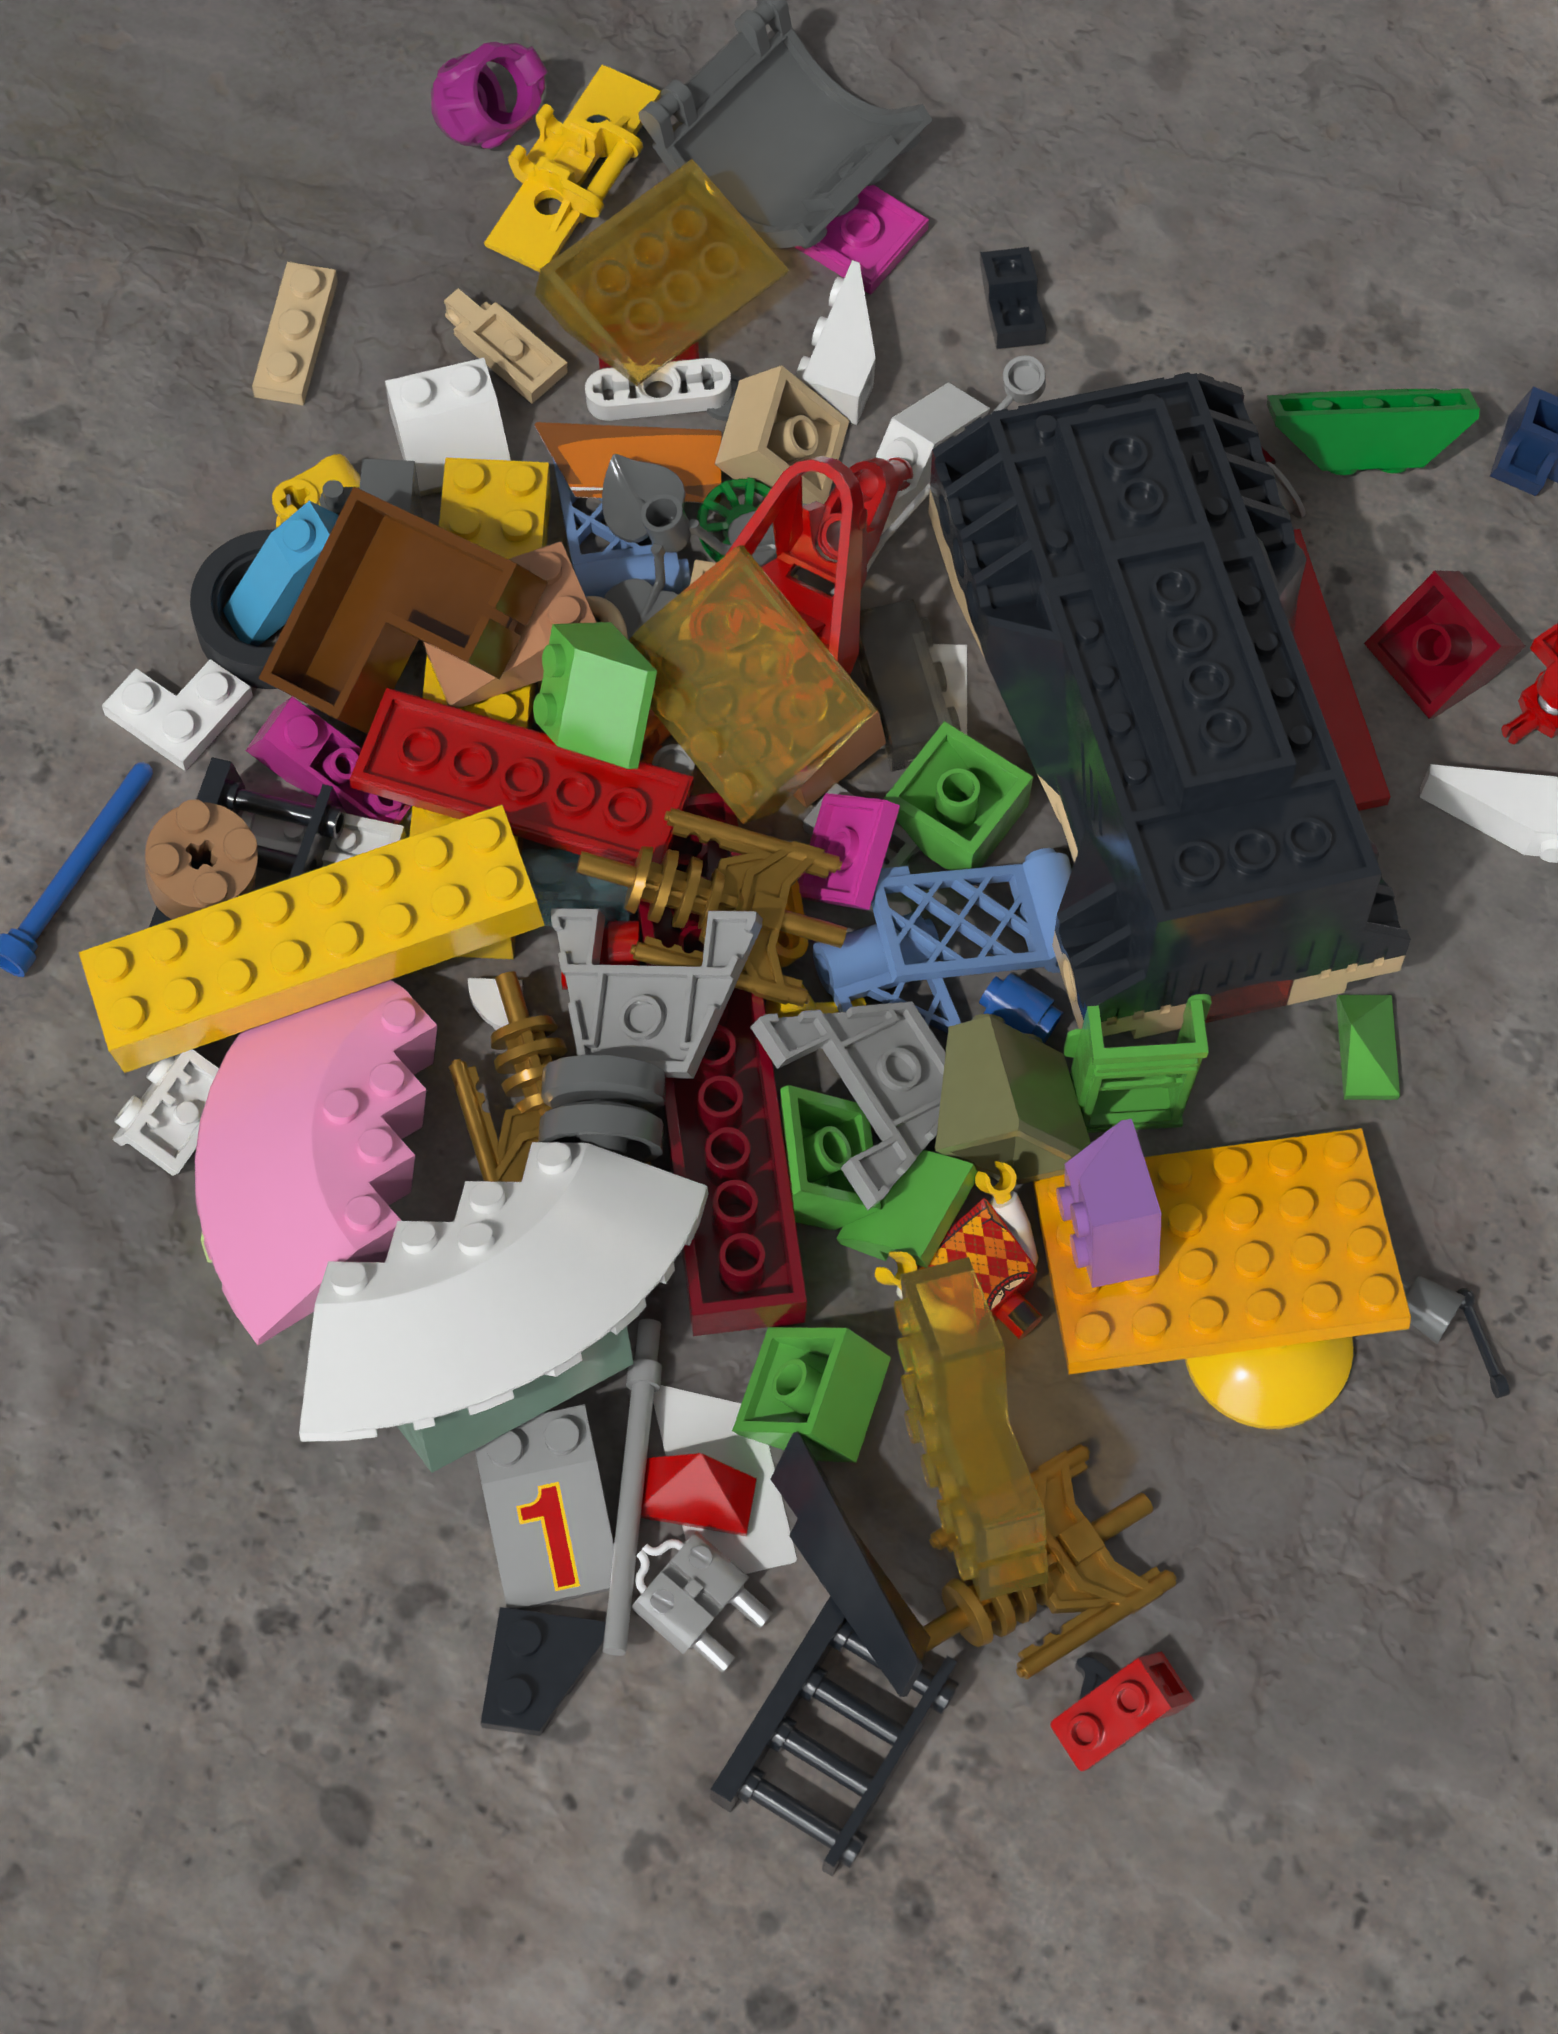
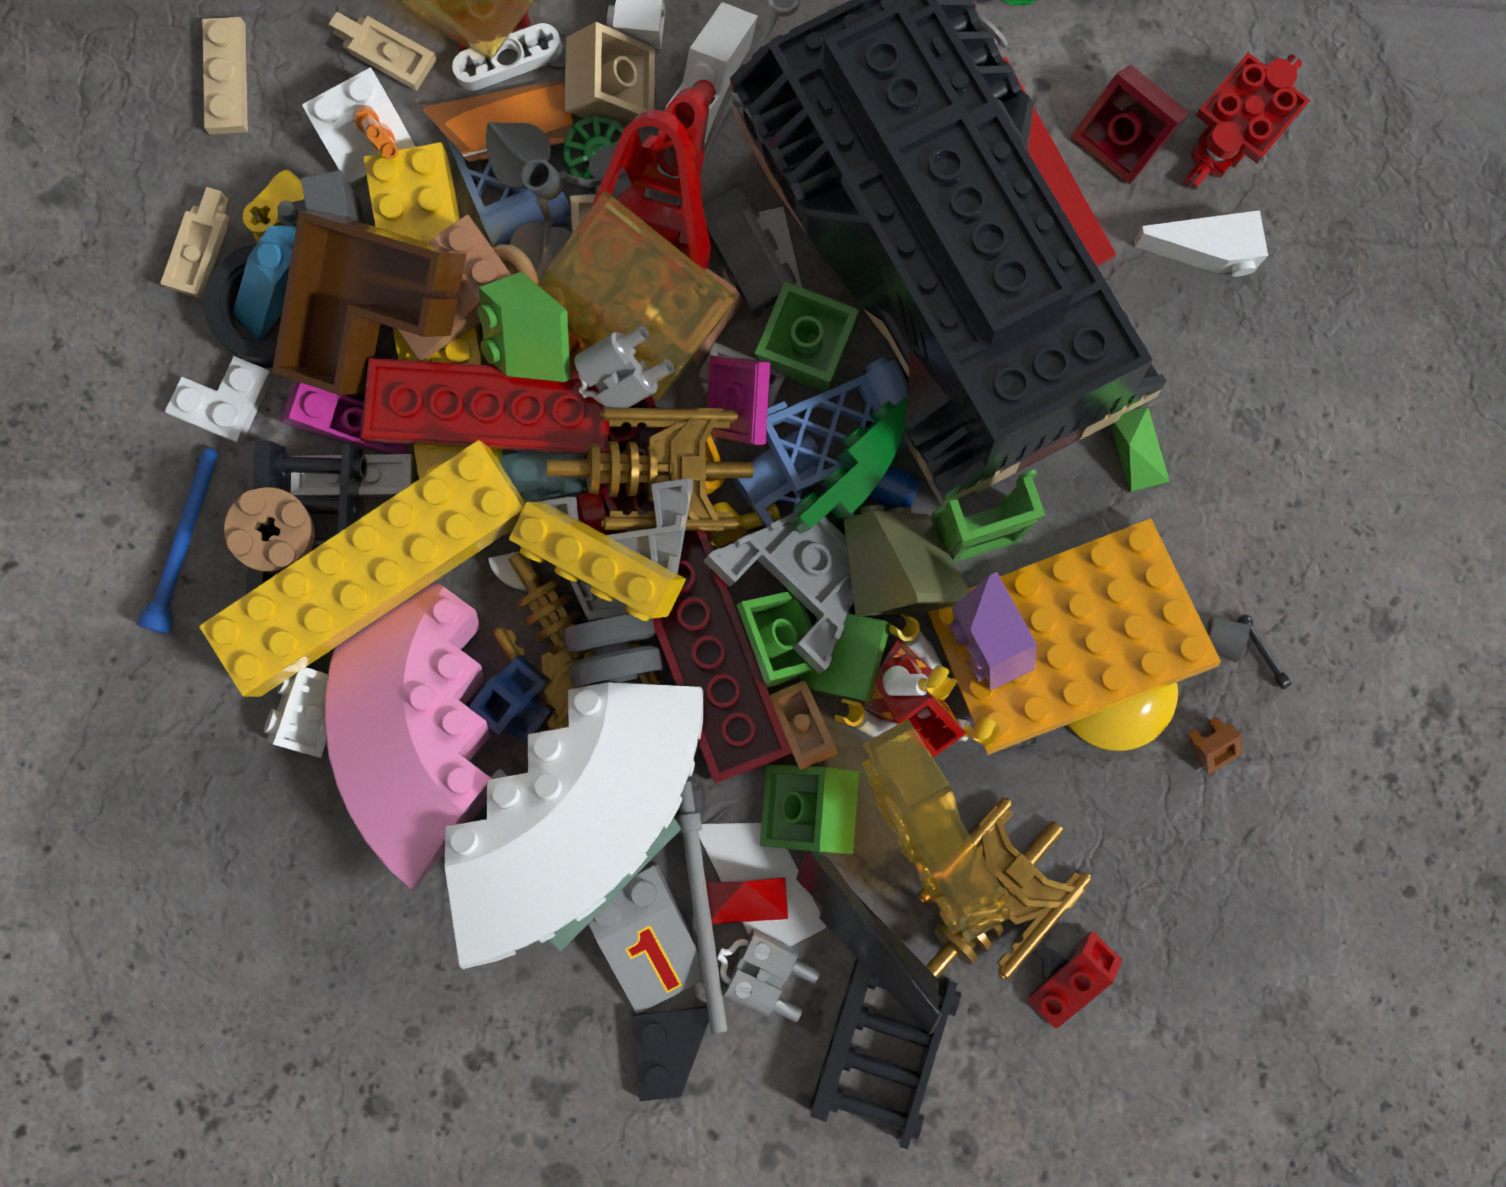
camera: 10 degrees left, 15 degrees up
none -> tan hinge [160,187,229,299]
none -> orange piece [353,105,398,159]
none -> dark blue brick [468,655,556,743]
none -> yellow brick [509,502,686,621]
none -> light grey piece [574,326,674,408]
none -> medium nougat slope [770,680,838,770]
none -> green slope [789,397,907,534]
none -> torso [876,657,1001,758]
none -> dark orange tile [1188,717,1243,775]

